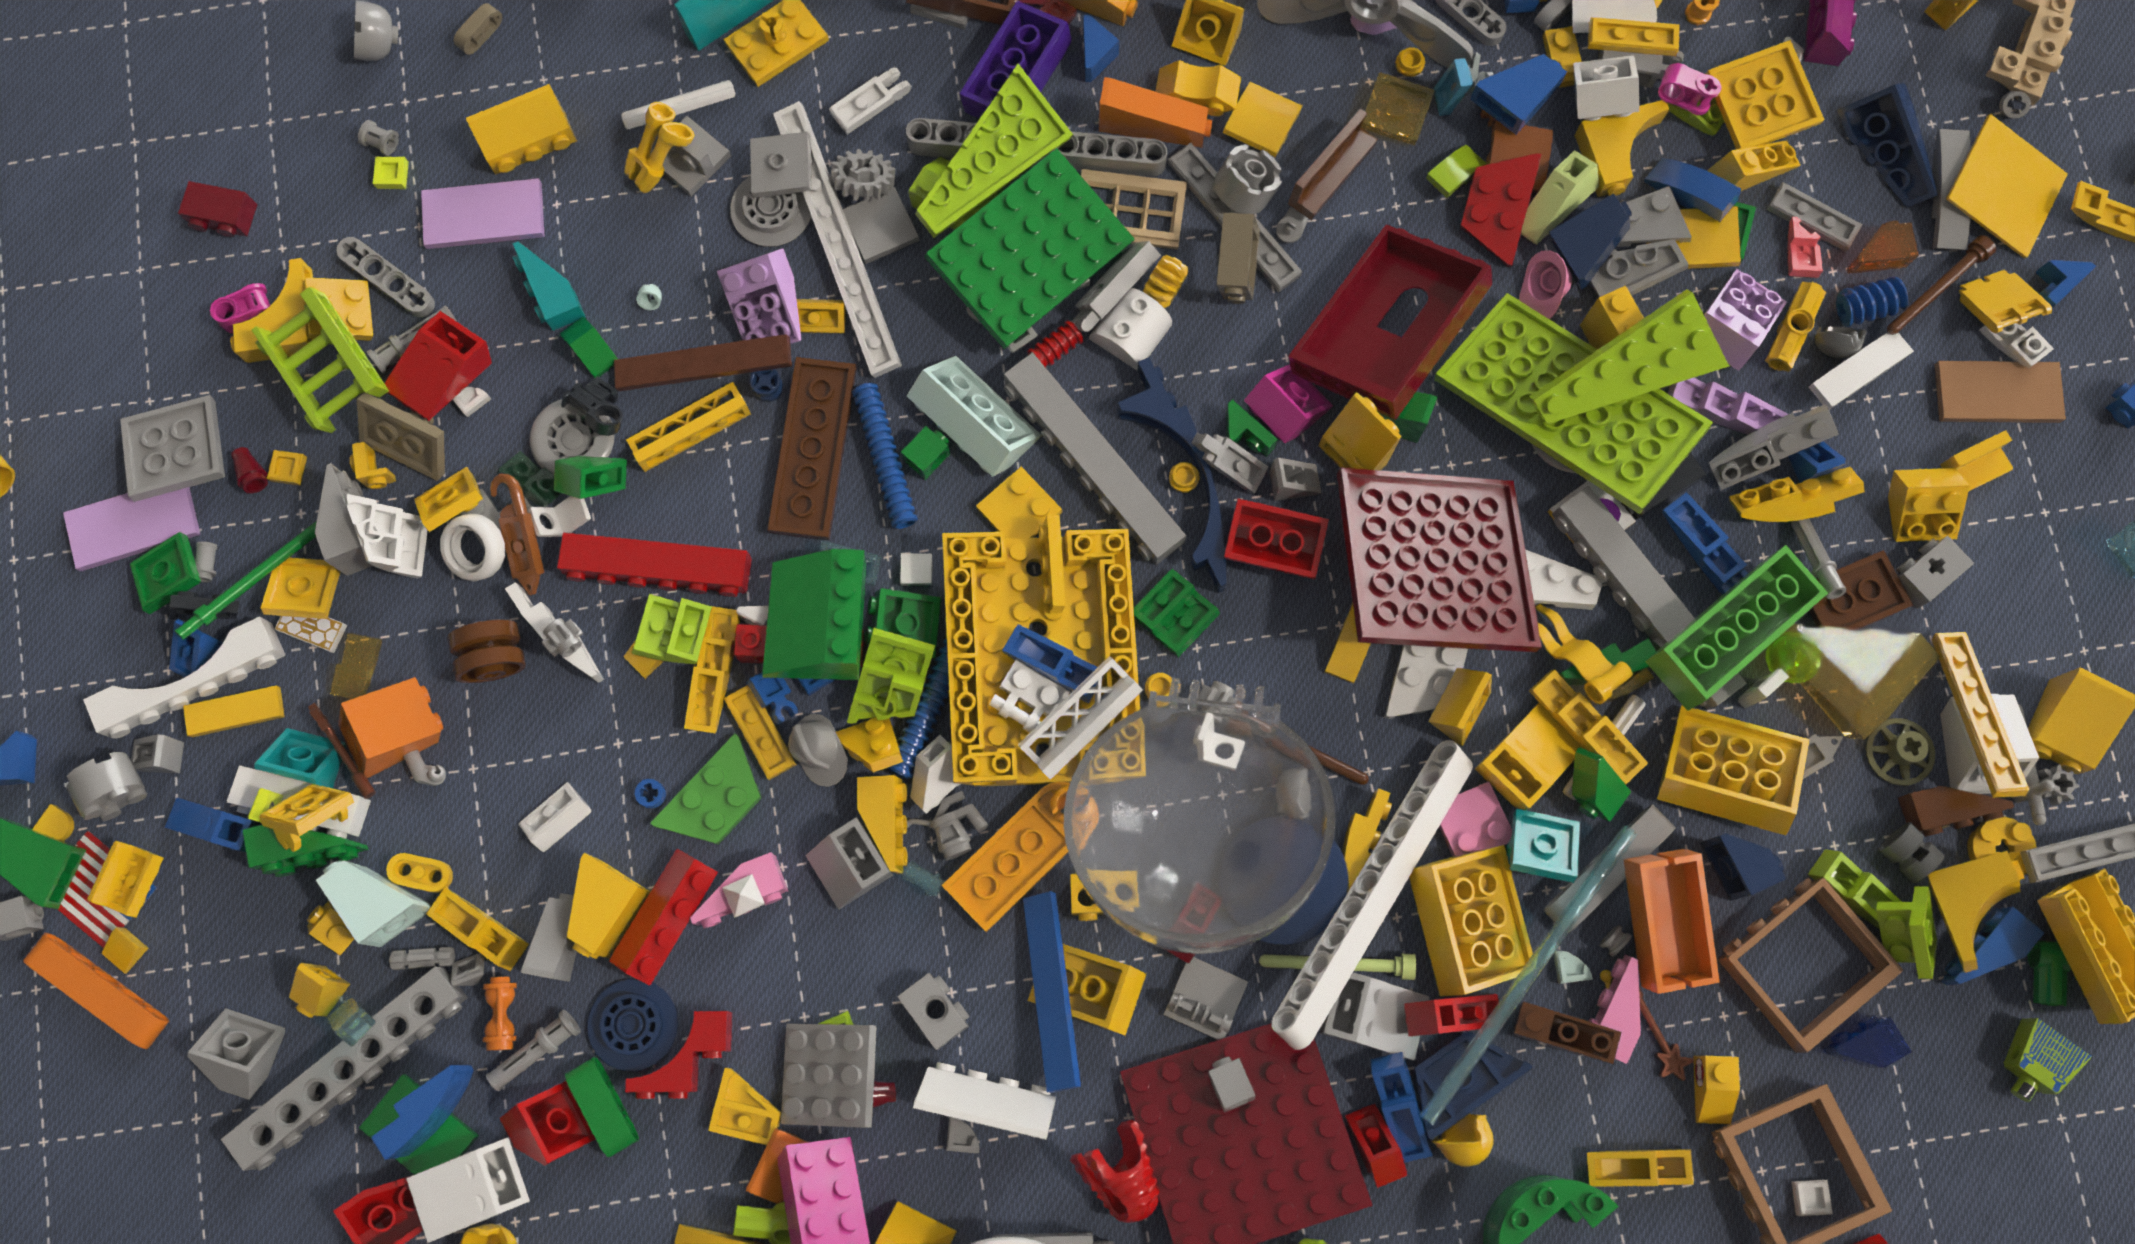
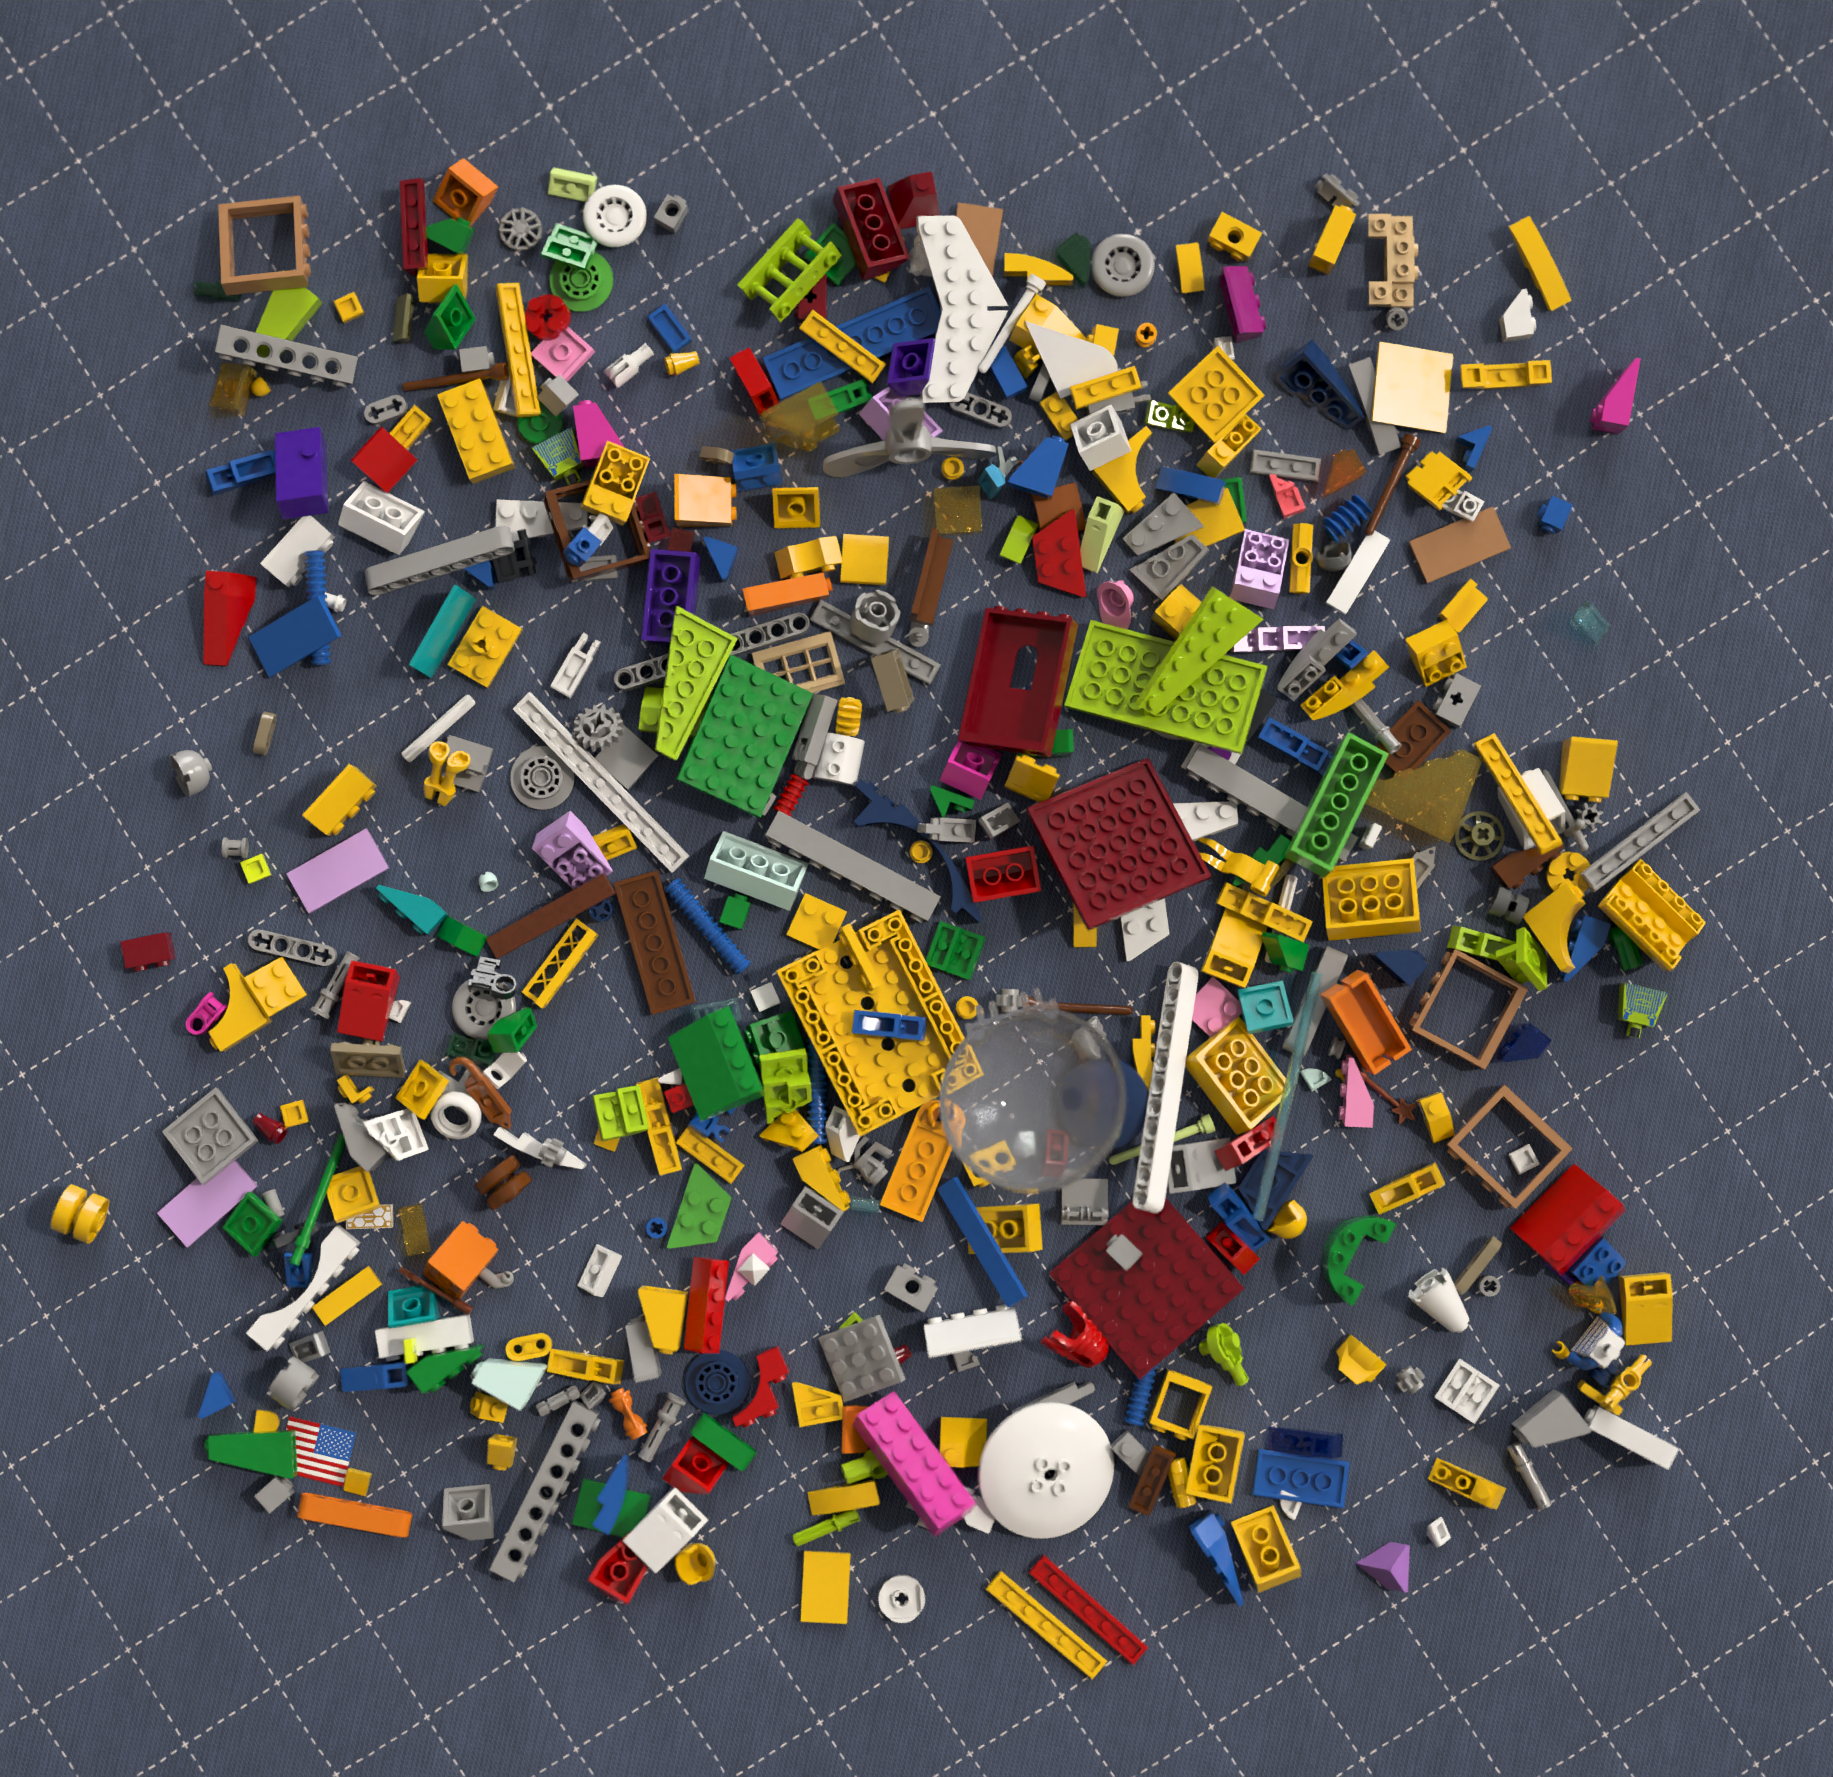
camera: 25 degrees left, 10 degrees up
yellow bracket [88,841,164,918] -> none
lime fence [252,287,389,433] -> none
yellow piece [259,784,354,852] -> none
clear light blue slope [326,995,376,1047] -> none
red brick [557,532,752,597] -> none
light grey plate [750,132,812,198] -> none
light grey piece [788,714,848,787] -> none
white plate [989,659,1070,733] -> none
white fence [1018,656,1143,780] -> none
white bracket [1193,712,1245,771] -> none
yellow slope [1428,668,1492,746] -> none
reddish brown slope [1513,1001,1622,1064] -> none
dark blue slope [1549,194,1632,289] -> none
dark pink piece [1658,63,1722,115] -> none
clear neon green hat [1765,632,1822,683] -> none

